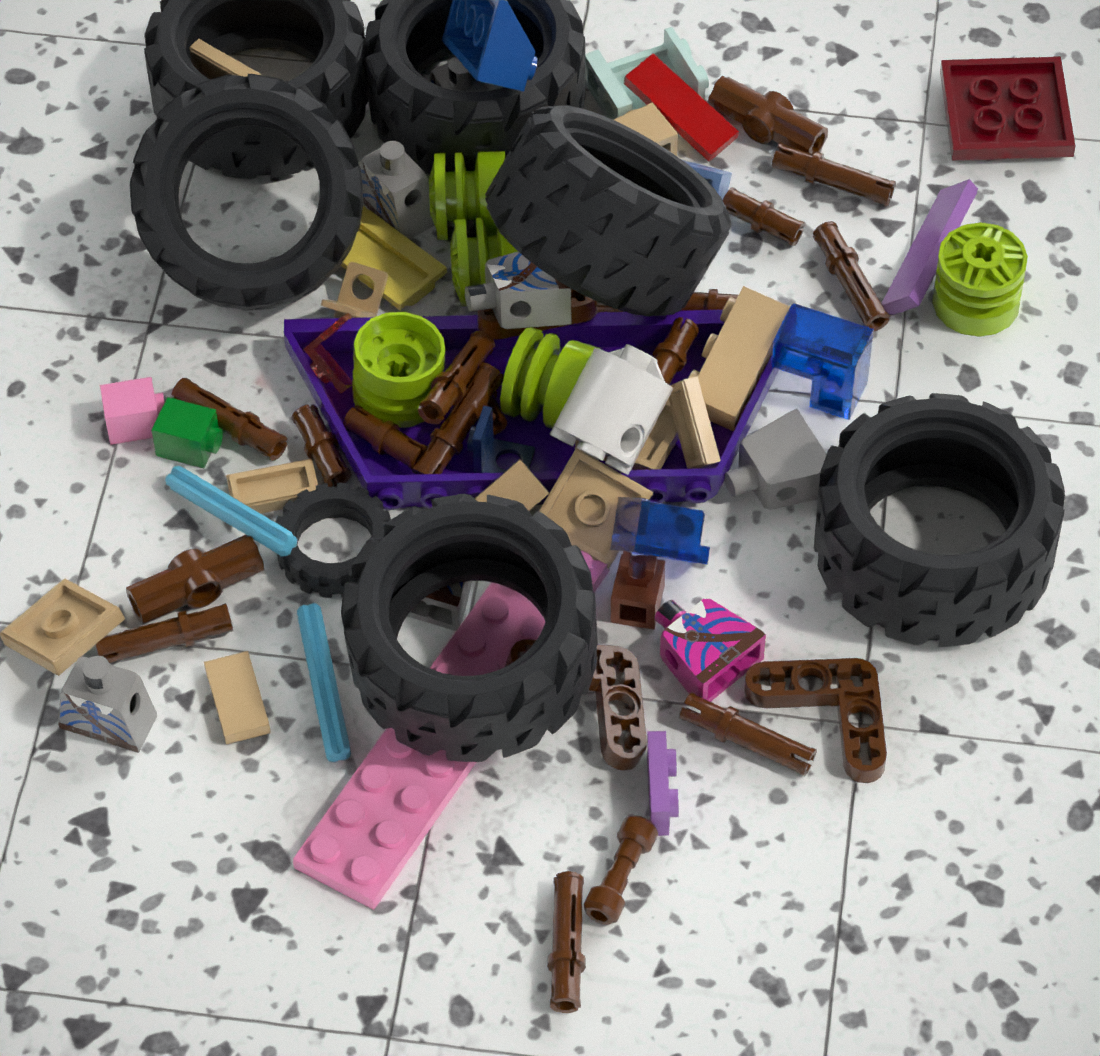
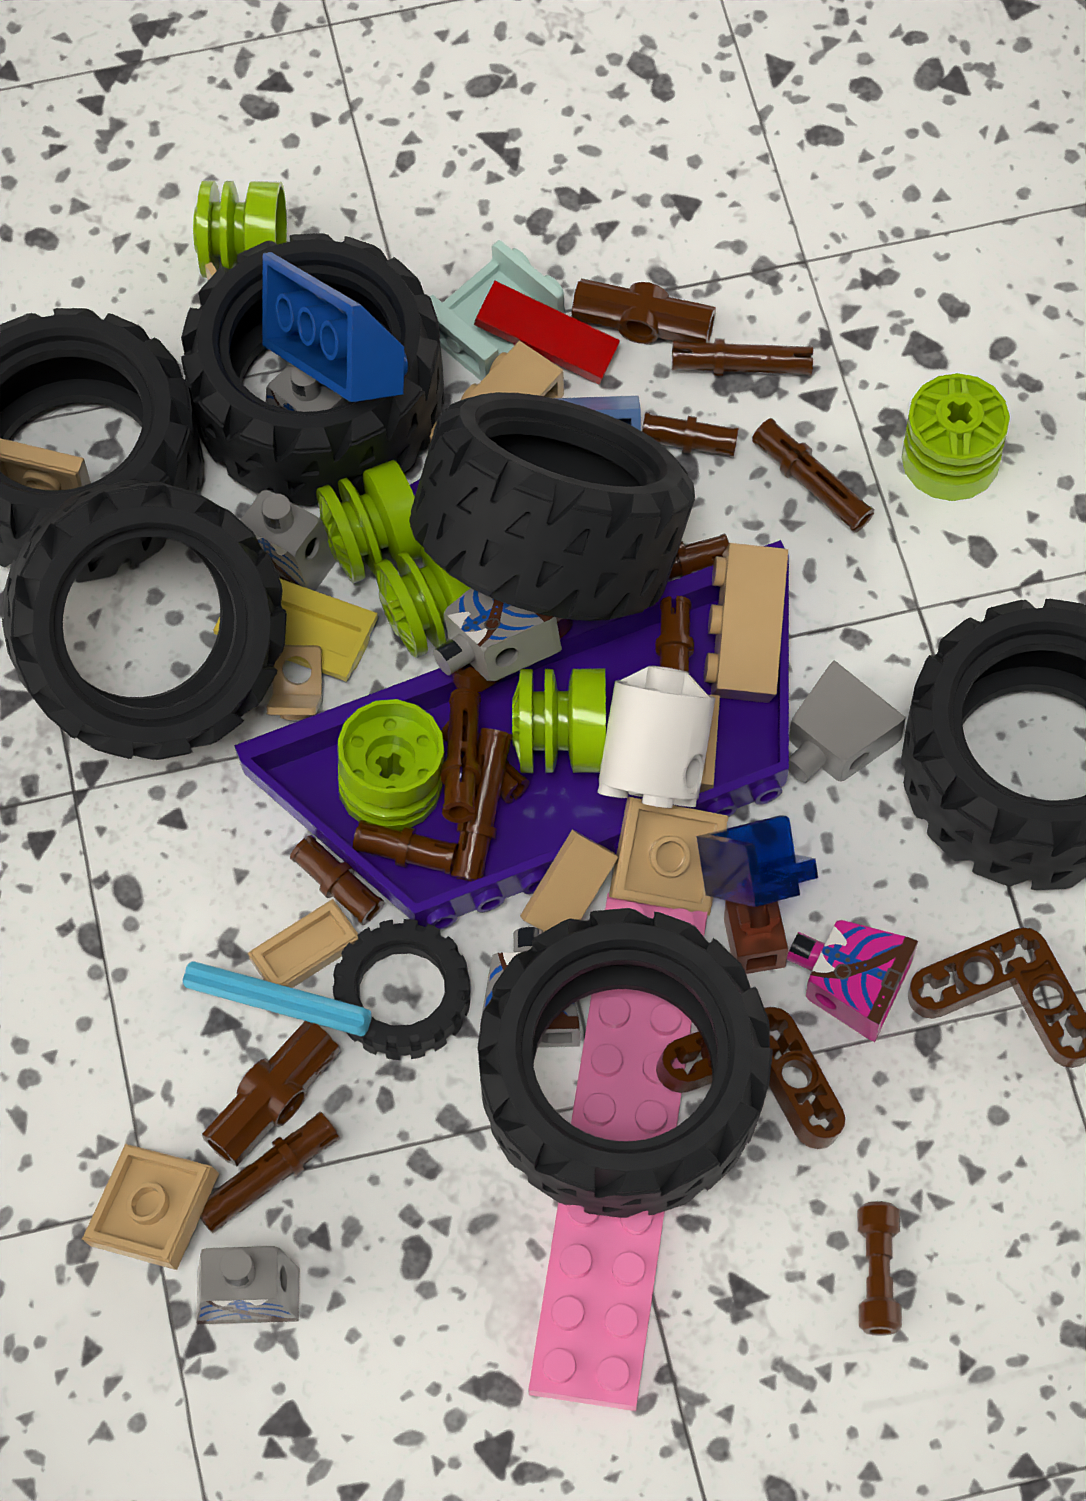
camera: 20 degrees left, 10 degrees up
bright pink brick [100,377,165,445] -> none
green brick [151,397,223,469] -> none
reddish brown pin [171,378,288,461] -> none
tan tile [204,651,271,745] -> none
medium azure axle [297,603,351,762] -> none
clear red bracket [303,313,353,394] -> none
dark blue bracket [467,406,535,473] -> none
reddish brown pin [547,871,586,1013] -> none
medium lavender plate [647,731,679,836] -> none
tan tile [668,376,721,469] -> none
reddish brown pin [679,692,817,777] -> none
clear blue panel [772,304,874,420] -> none
medium lavender tile [881,179,978,316] -> none
dark red plate [940,56,1076,161] -> none

